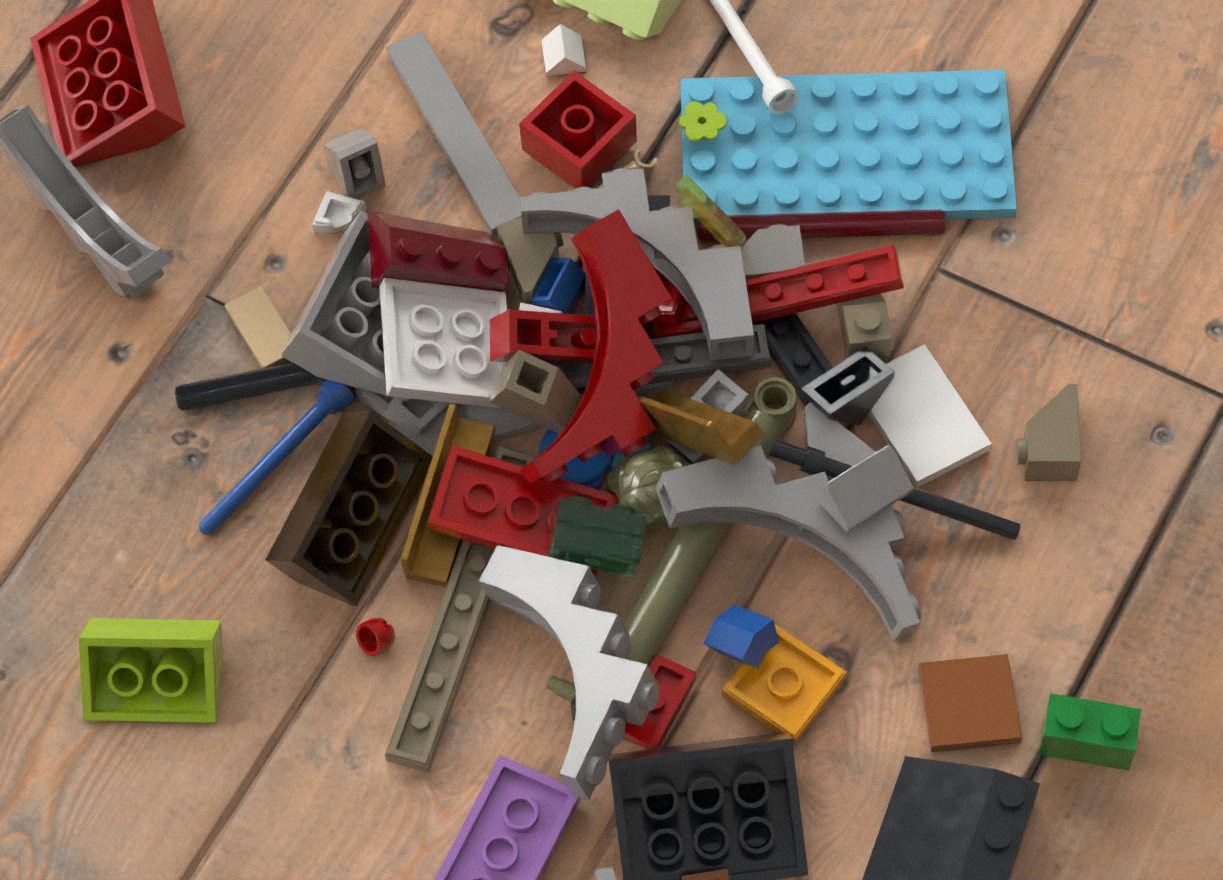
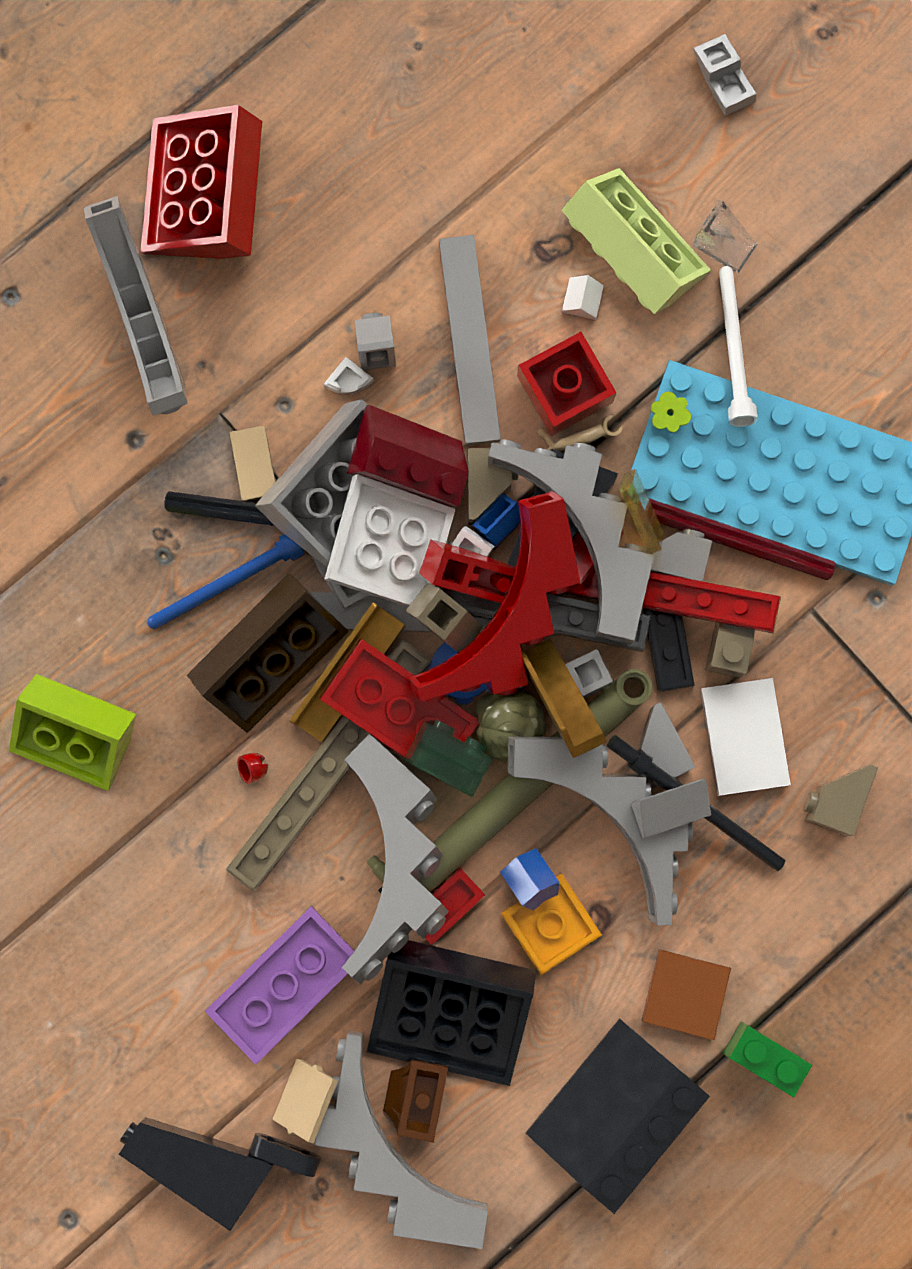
camera: 15 degrees right, 20 degrees up
black slope [801,347,895,426] -> none

